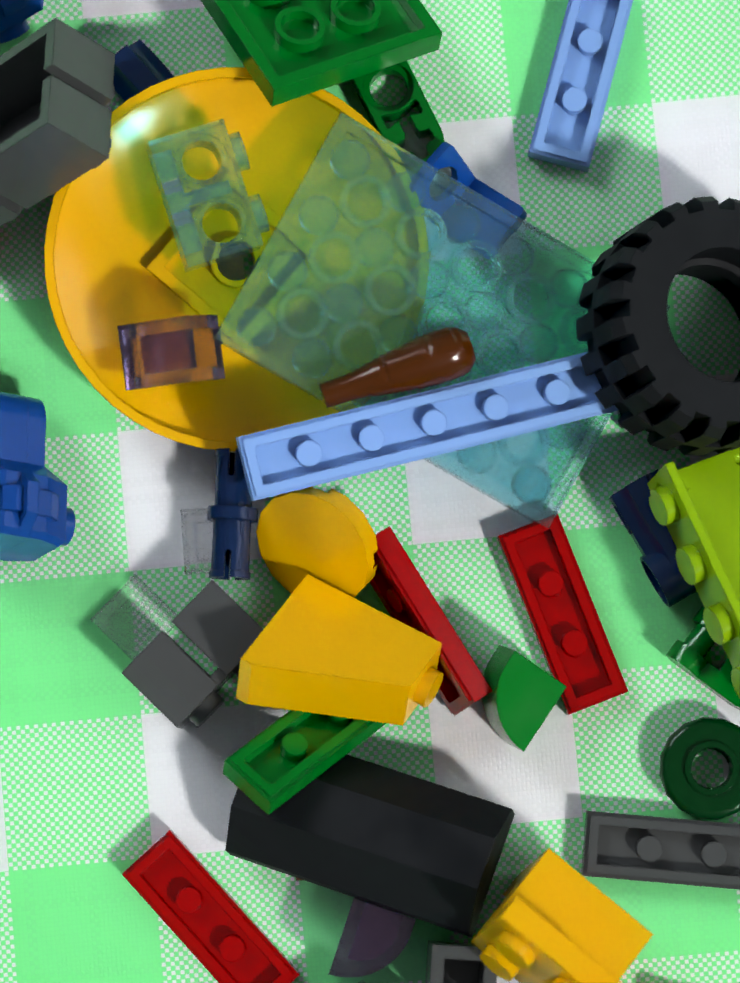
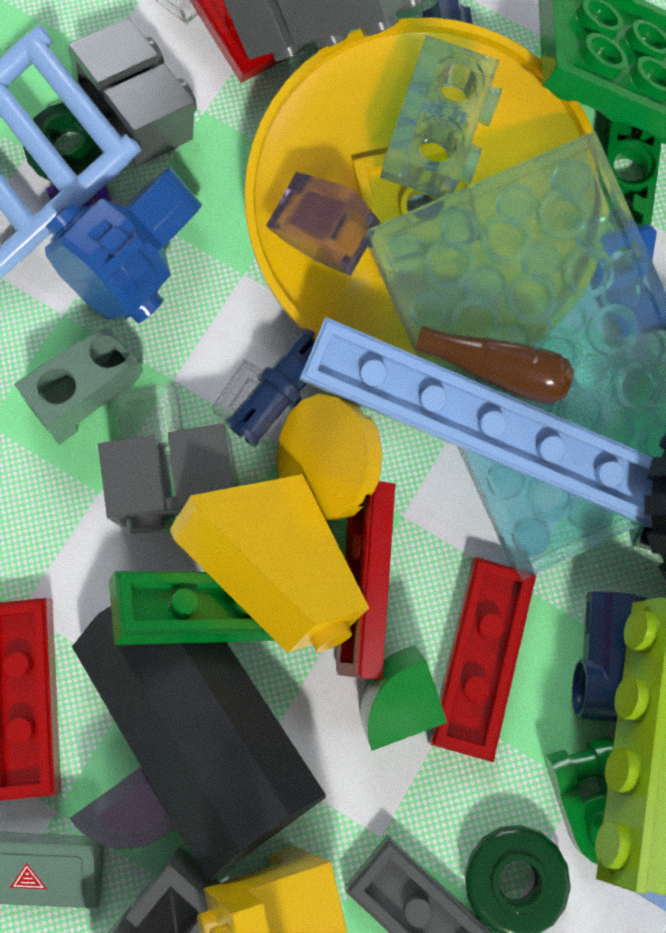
camera: 30 degrees right, 5 degrees down
none -> sand green leg [14,329,143,445]

